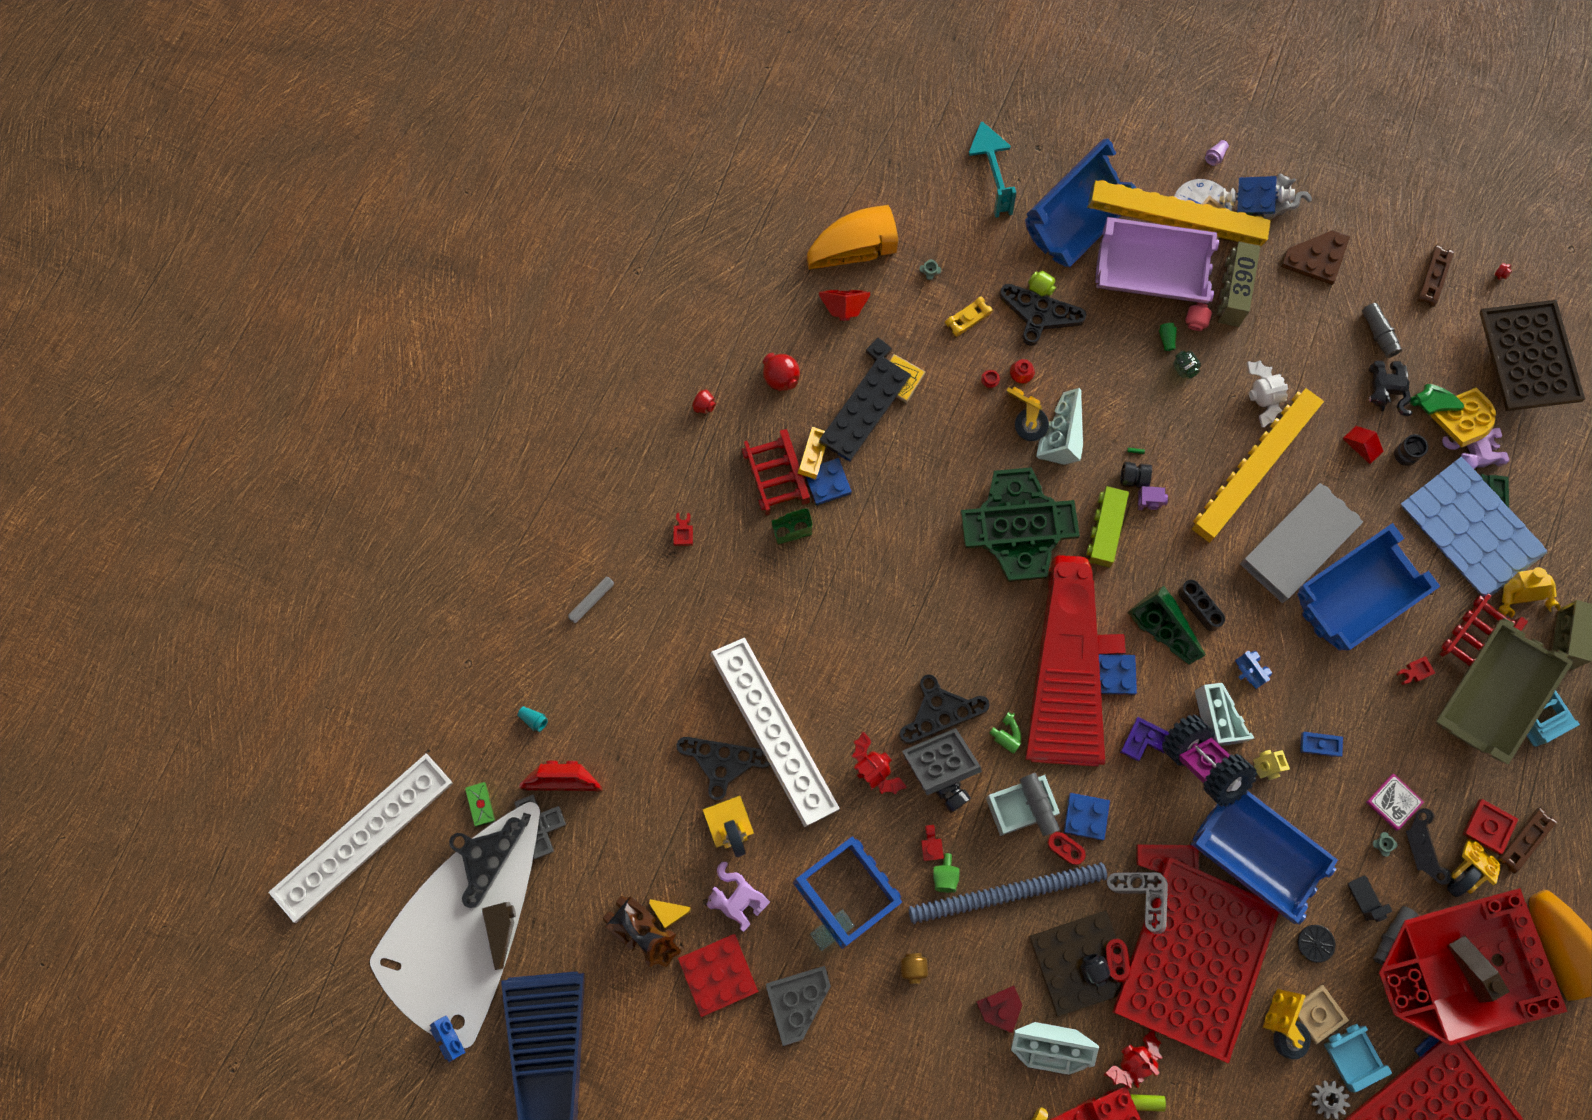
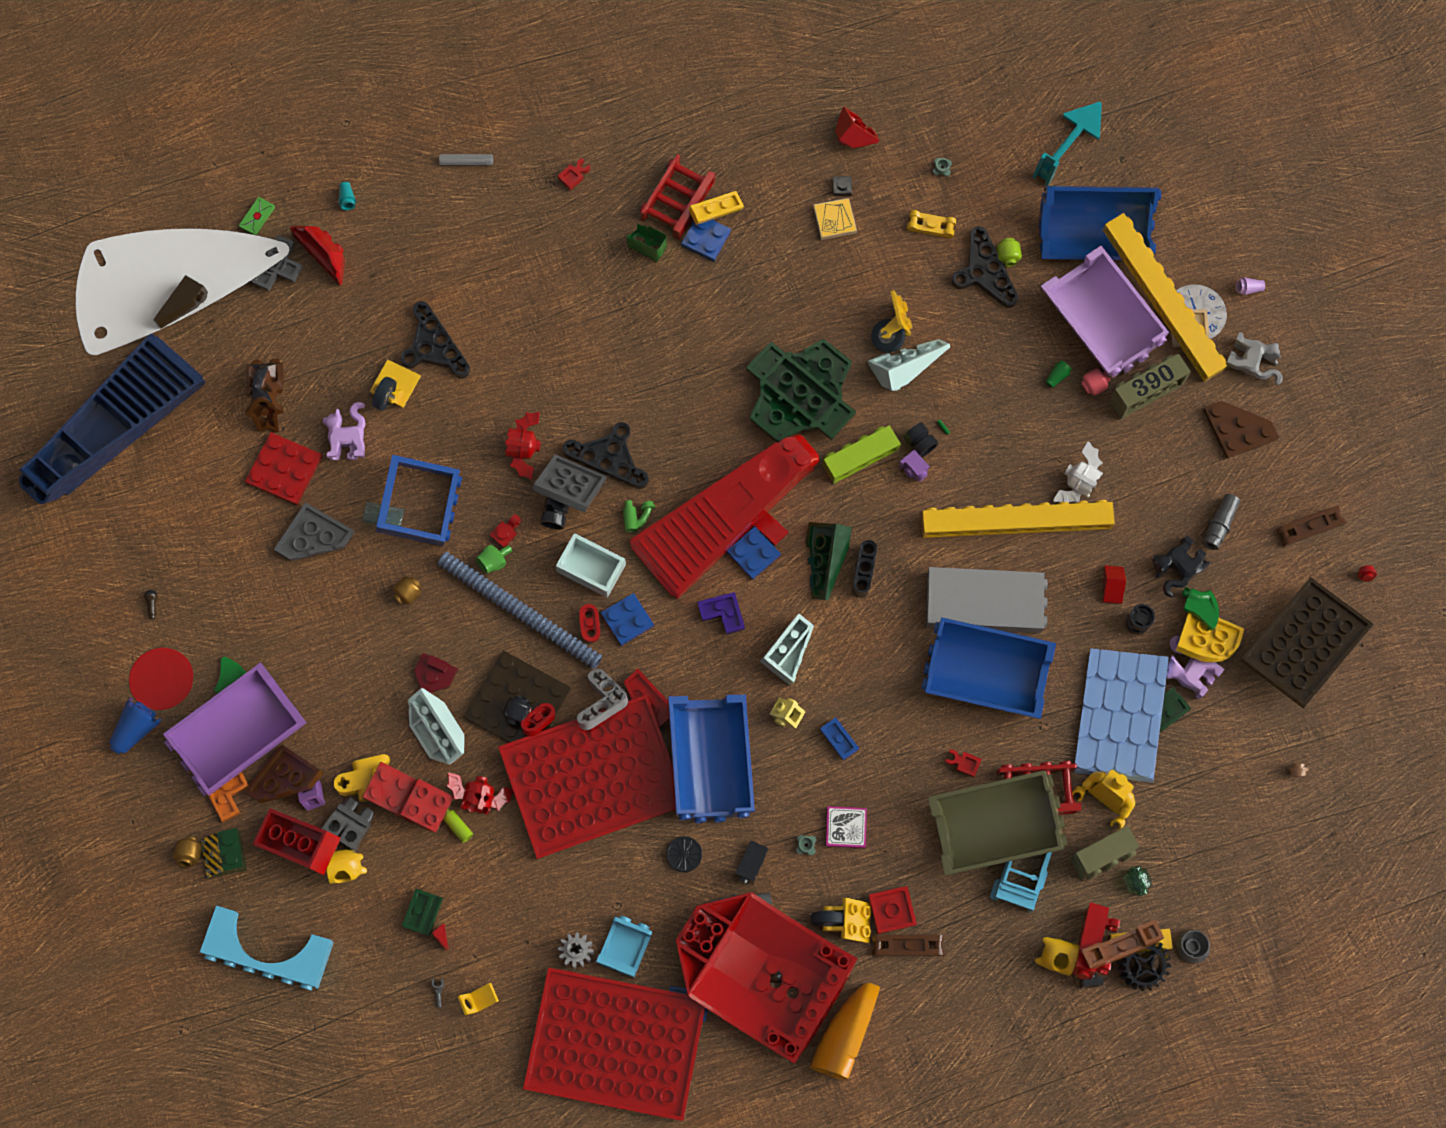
camera: 45 degrees right, 0 degrees up
white plate [268,753,453,923] -> none
blue hinge [430,1015,466,1062] -> none
black beam [449,817,525,908] -> none
yellow slope [649,899,691,929] -> none
red cone [692,389,716,414] -> none
white plate [710,638,840,827] -> none
red brick [762,353,800,391] -> none
light orange panel [807,205,898,270] -> none
black plate [819,355,911,462] -> none
red plate [981,370,1000,388] -> none
red cone [1010,359,1035,384] -> none
dark grey piece [1019,773,1060,837] -> none
black plate [1162,715,1257,807] -> none
clear green head [1173,351,1201,379] -> none
blue plate [1220,176,1295,215] -> none
blue hips [1235,651,1272,689] -> none
yellow plate [1263,989,1311,1059] -> none
tan tile [1297,985,1349,1044] -> none
black plate [1406,808,1453,884] -> none
dark brown slope [1447,936,1509,1003] -> none

